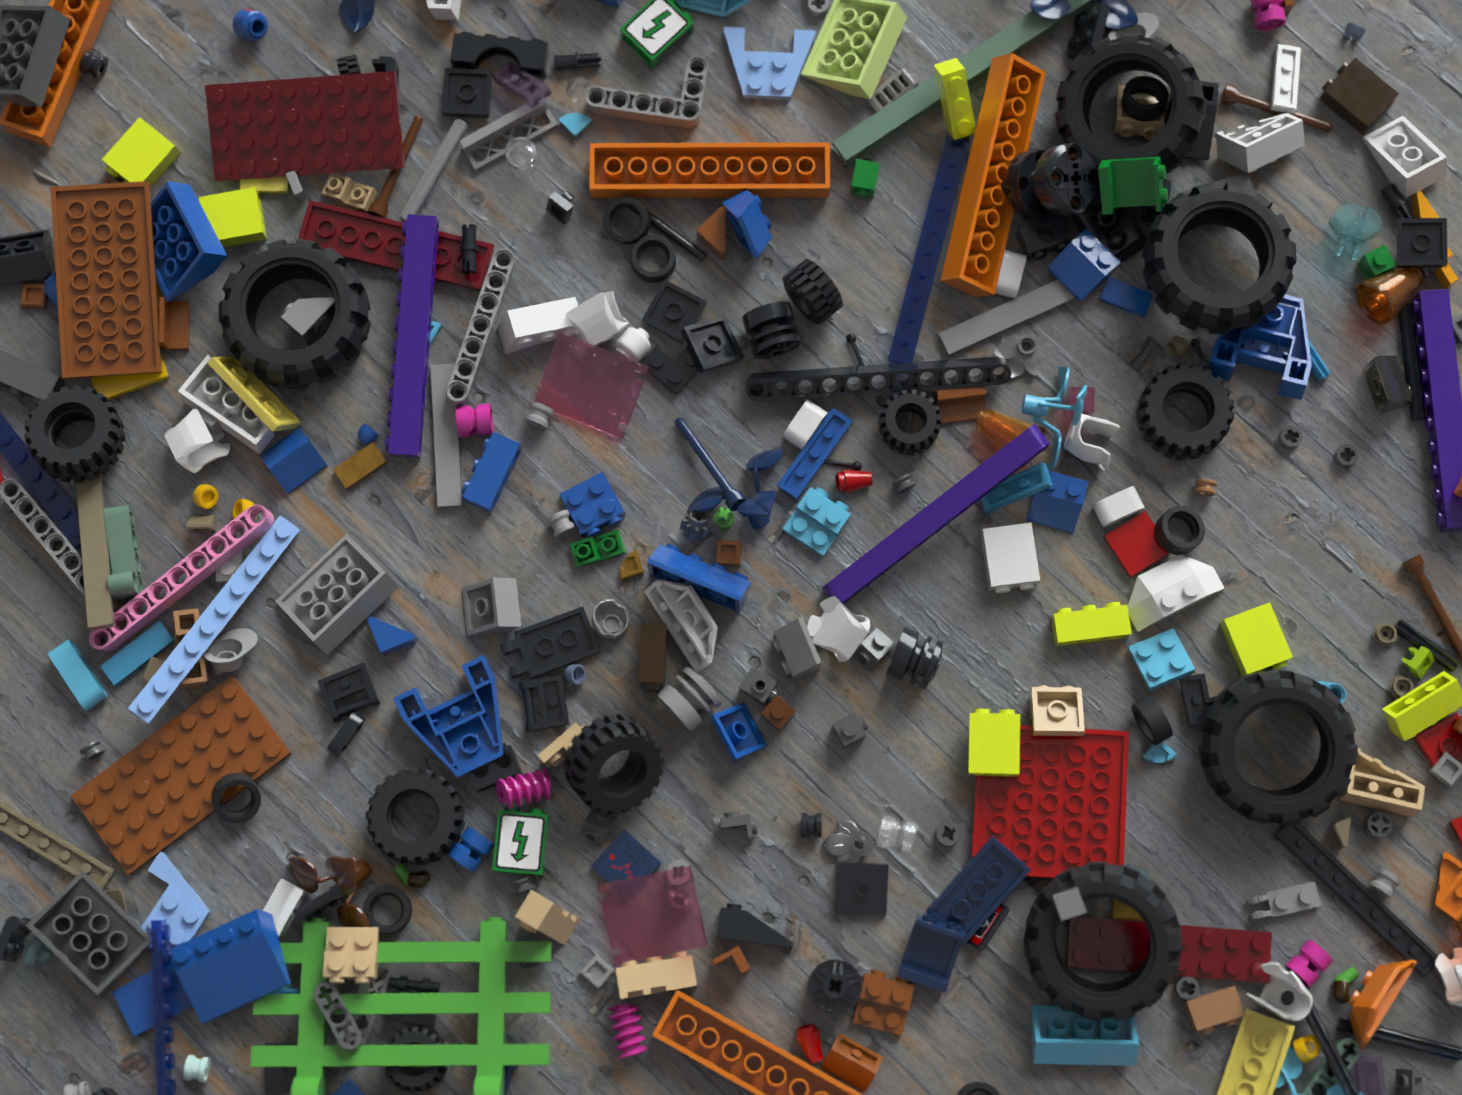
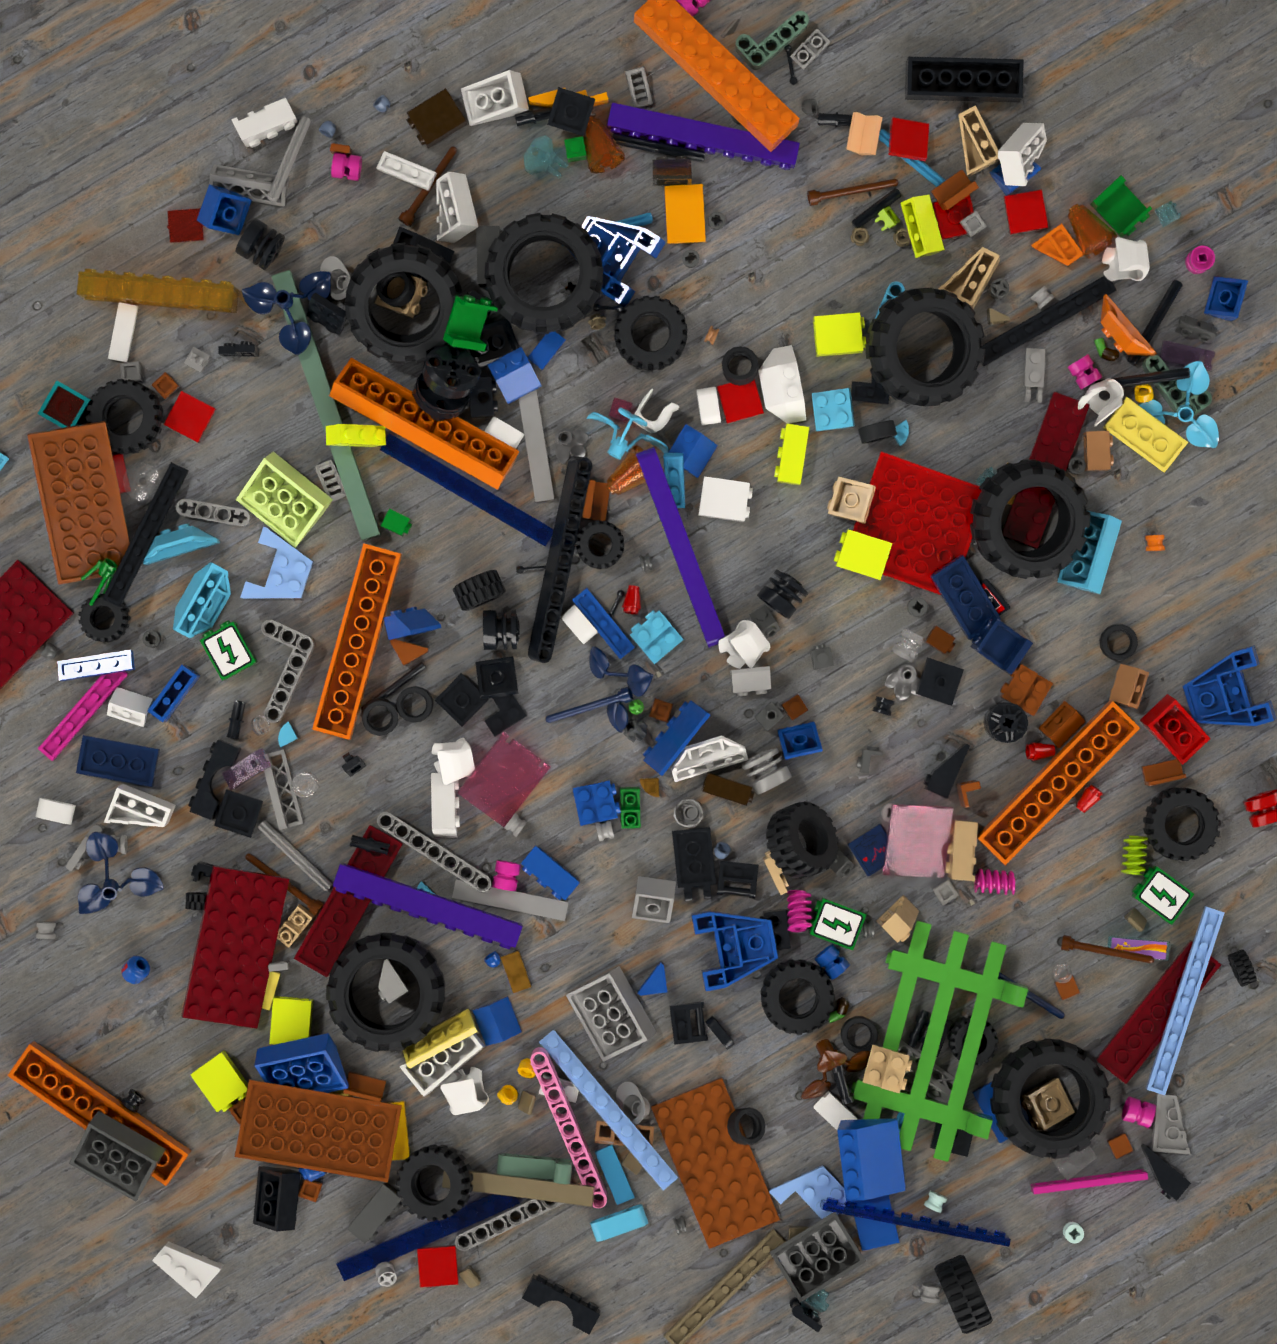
camera: 70 degrees left, 10 degrees up
dark grey beam [314,982,363,1051] -> none
white head [615,327,651,363] -> none
light grey tile [1053,887,1086,921] -> none
none -> light orange tile [664,184,706,244]
none -> reddish brown brick [924,626,956,654]

